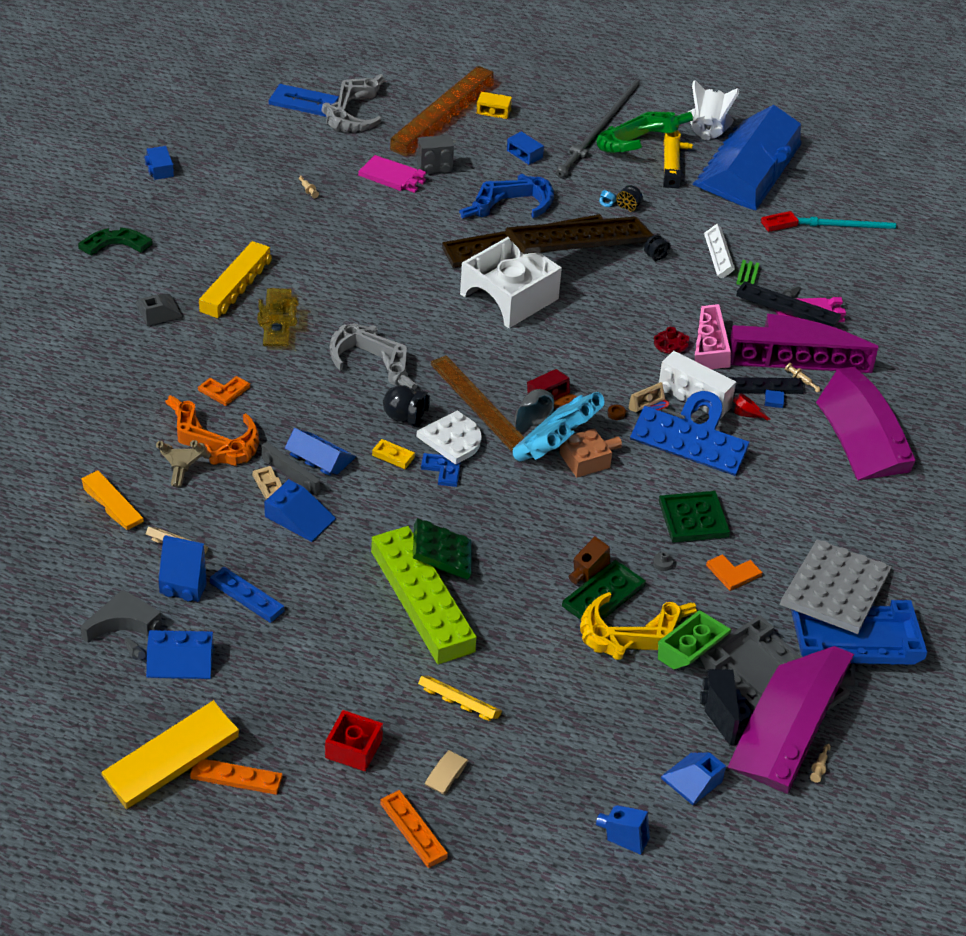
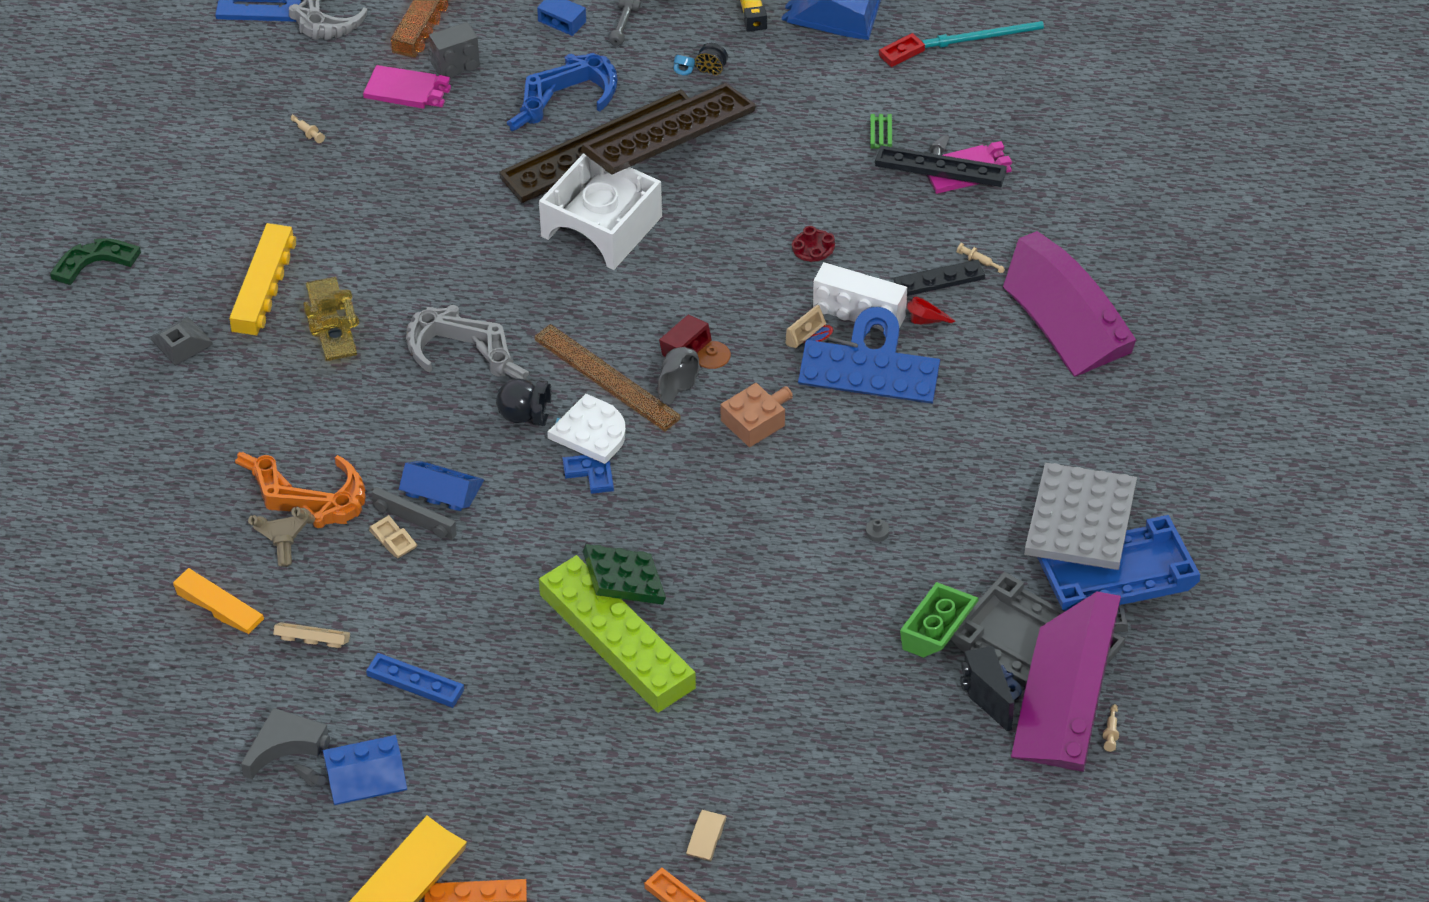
camera: 10 degrees left, 5 degrees up
blue brick [144,146,174,180] -> none
blue slope [158,535,207,602] -> none
orange tile [198,376,251,406] -> none
blue slope [264,479,336,542] -> none
red brick [325,710,383,772] -> none
yellow plate [372,439,415,469] -> none
yellow plate [418,676,502,721] -> none
medium azure connector [513,392,605,462] -> none
dark green plate [562,559,646,620] -> none
reddish brown torso [569,536,610,584] -> none
yellow piece [580,592,697,660] -> none
blue torso [596,805,650,855] -> none
reddish brown tile [607,404,626,420] -> none
black wheel [644,234,671,262] -> none
dark green plate [659,491,730,543] -> none
blue slope [661,753,726,805] -> none
bright pink wedge [695,304,731,369] -> none
white plate [704,224,735,278] -> none
orange tile [706,554,763,591] -> none
magenta slope [729,313,878,373] -> none
blue tile [765,390,784,408] -> none

